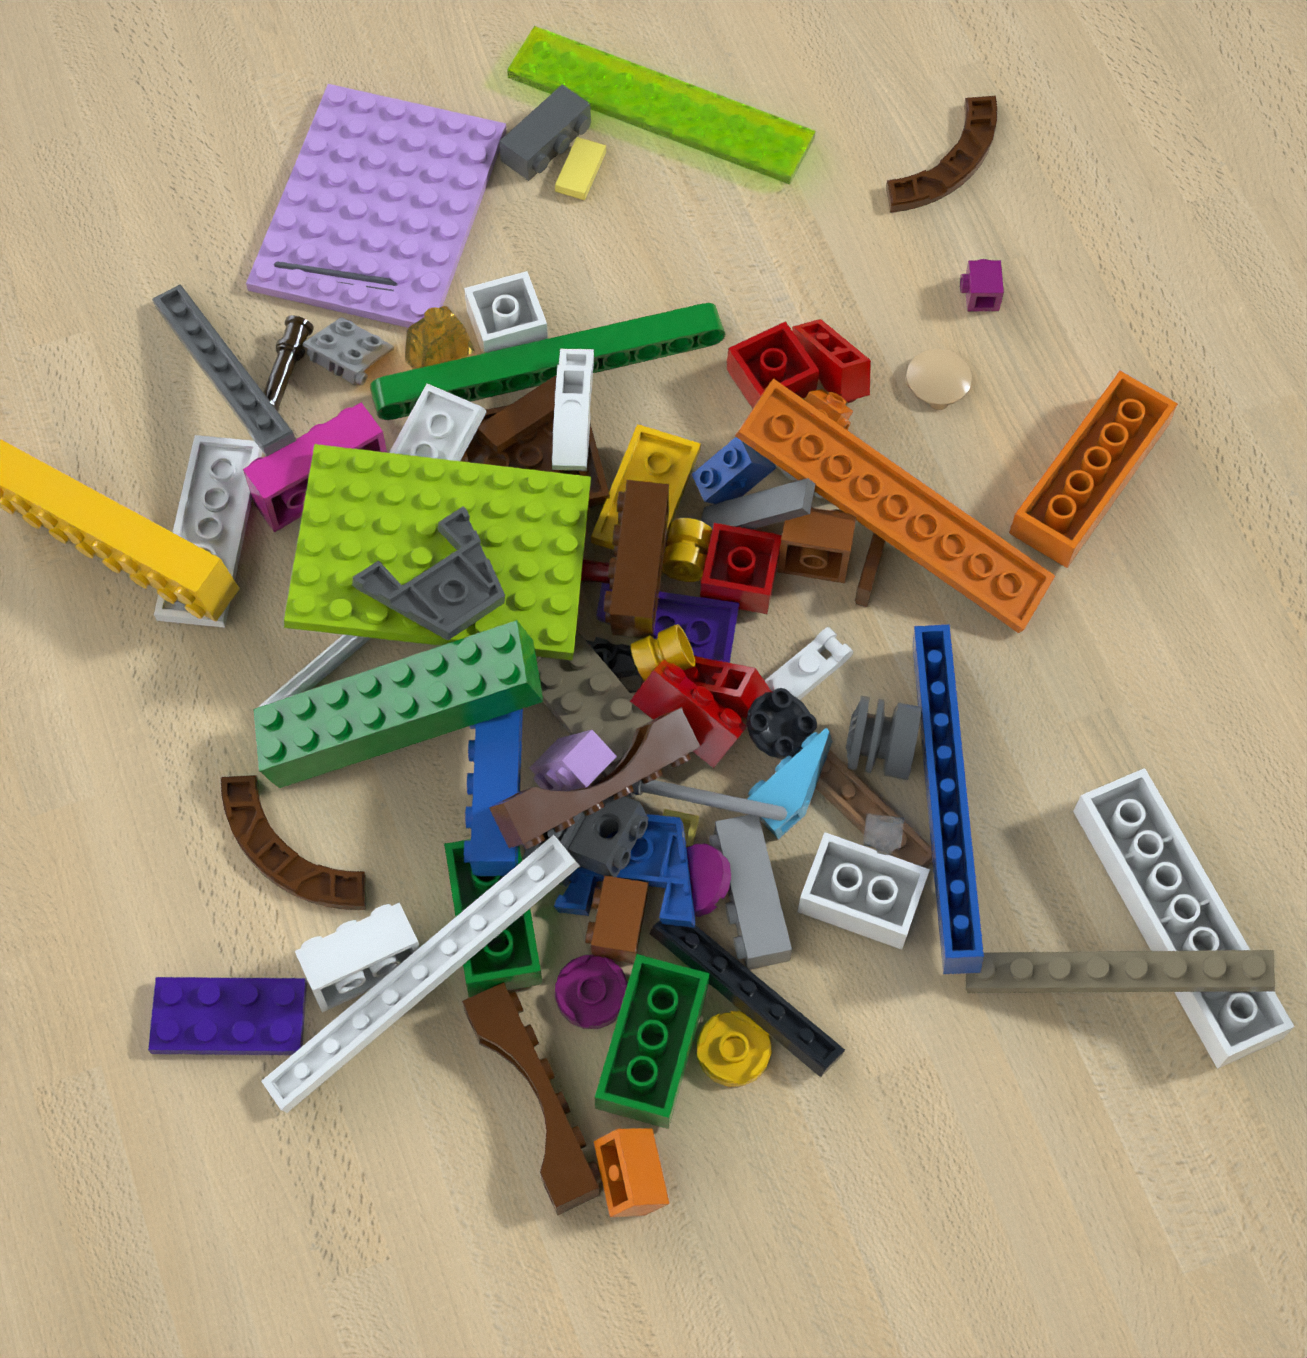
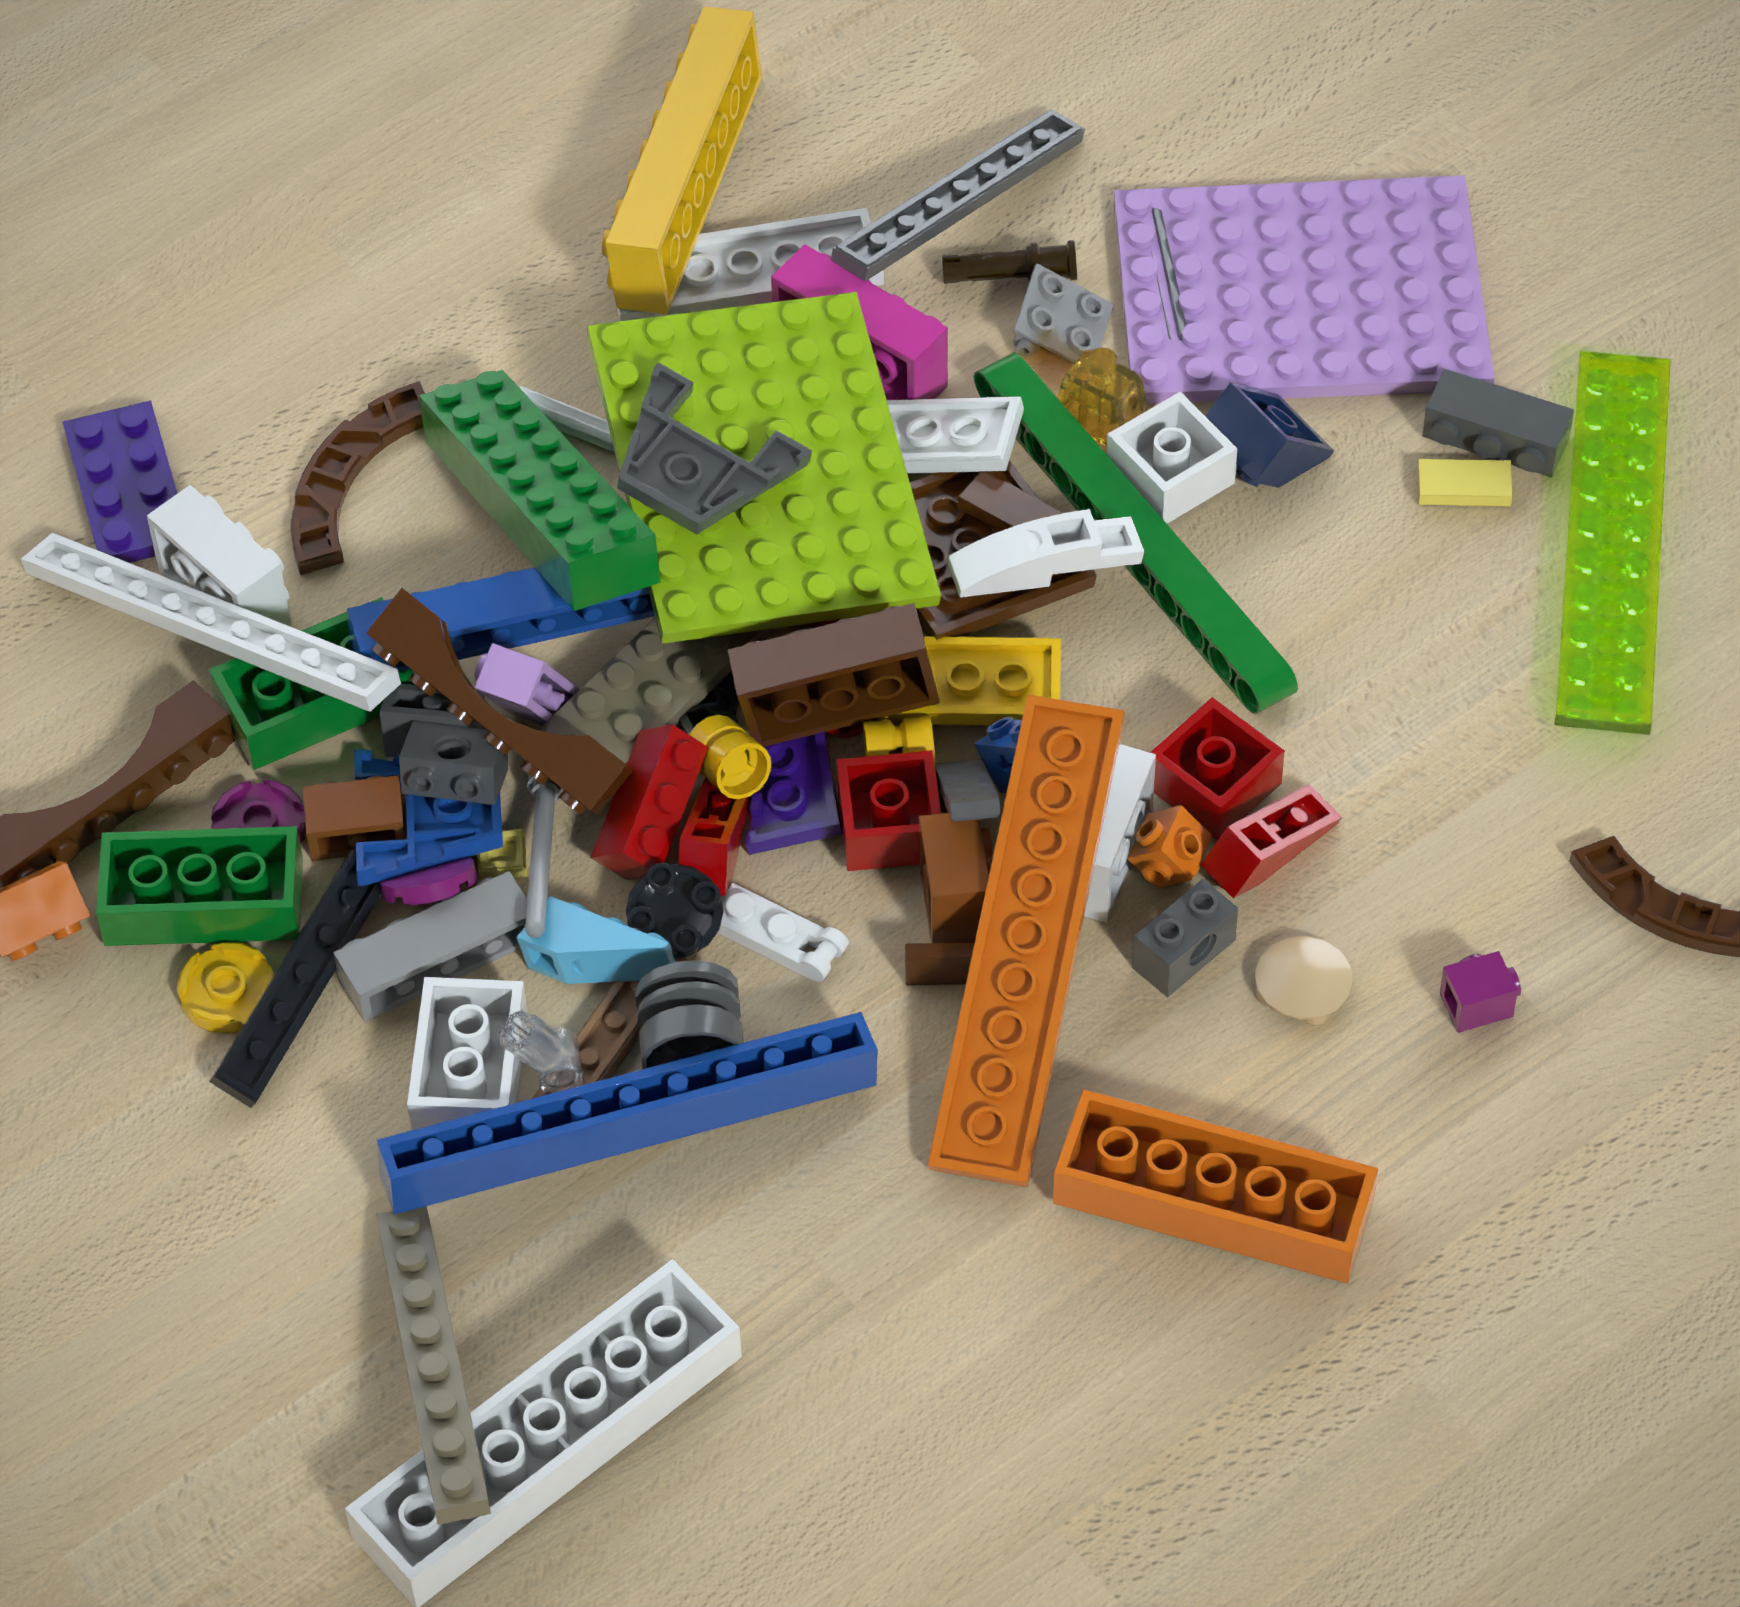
camera: 75 degrees right, 10 degrees down
none -> dark grey brick [1132,878,1238,998]
none -> dark blue slope [1205,382,1334,488]

